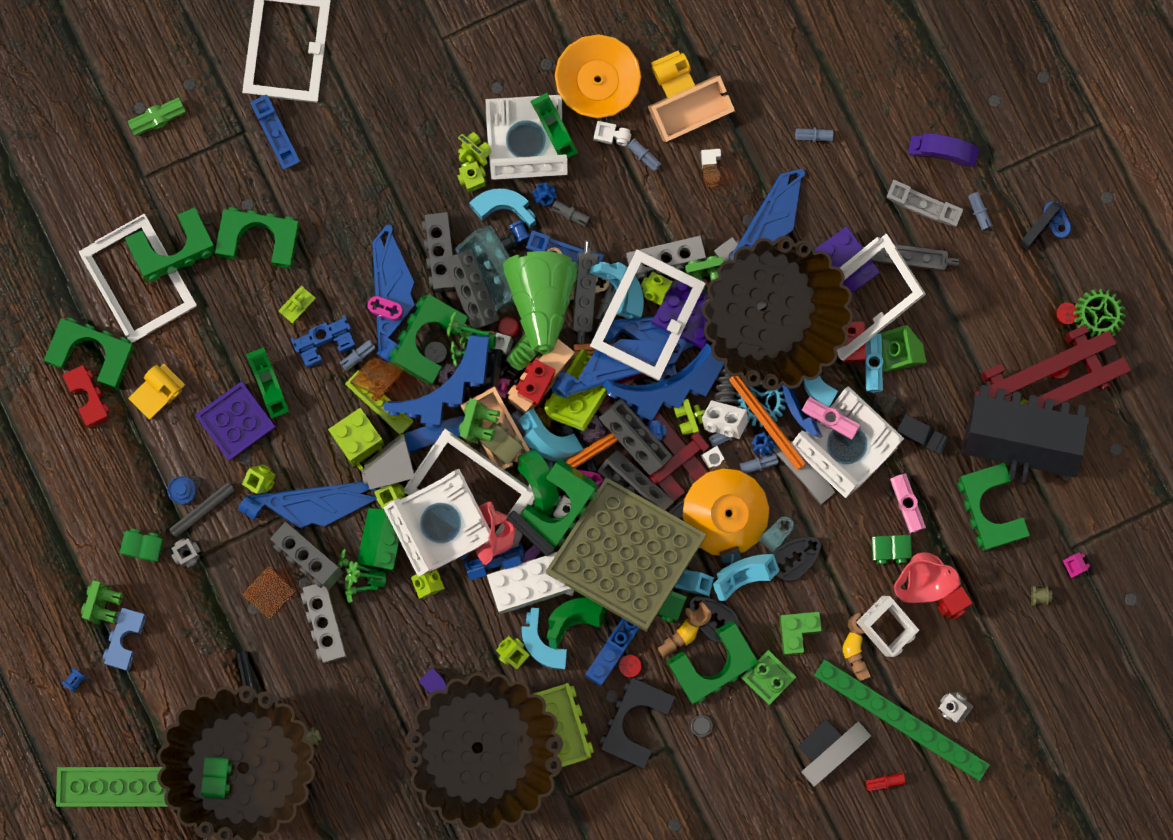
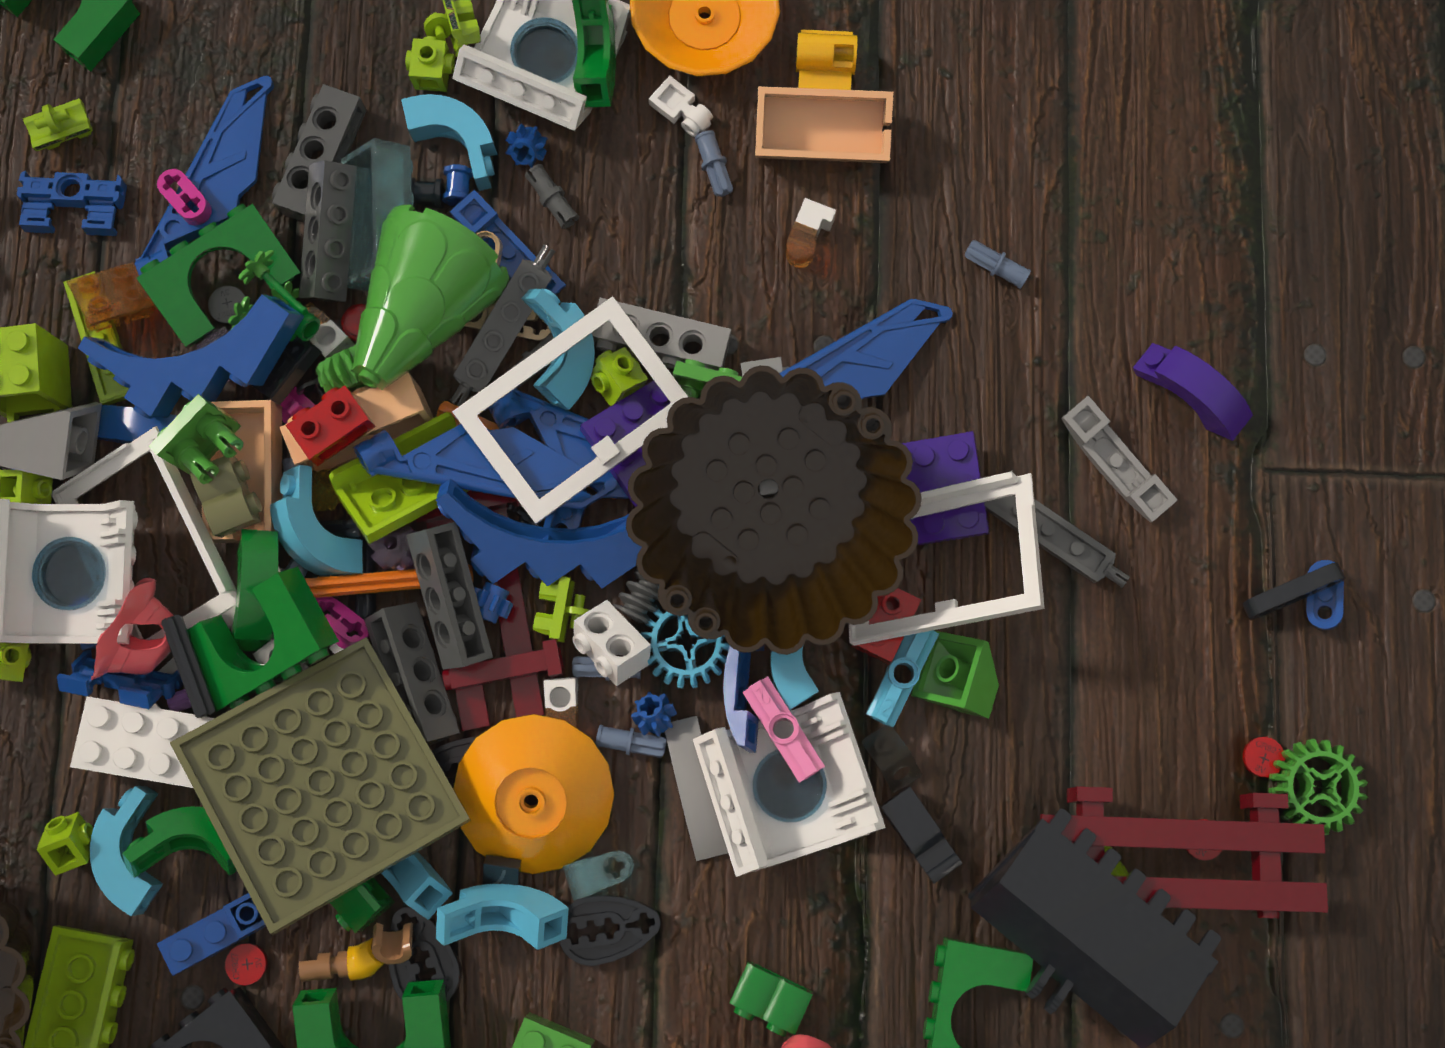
camera: 30 degrees right, 0 degrees up
sand blue axle [340,340,375,372] -> none
orange axle [729,376,805,470] -> none
bright pink piece [890,474,926,534] -> none
sand blue axle [968,192,993,231] -> none

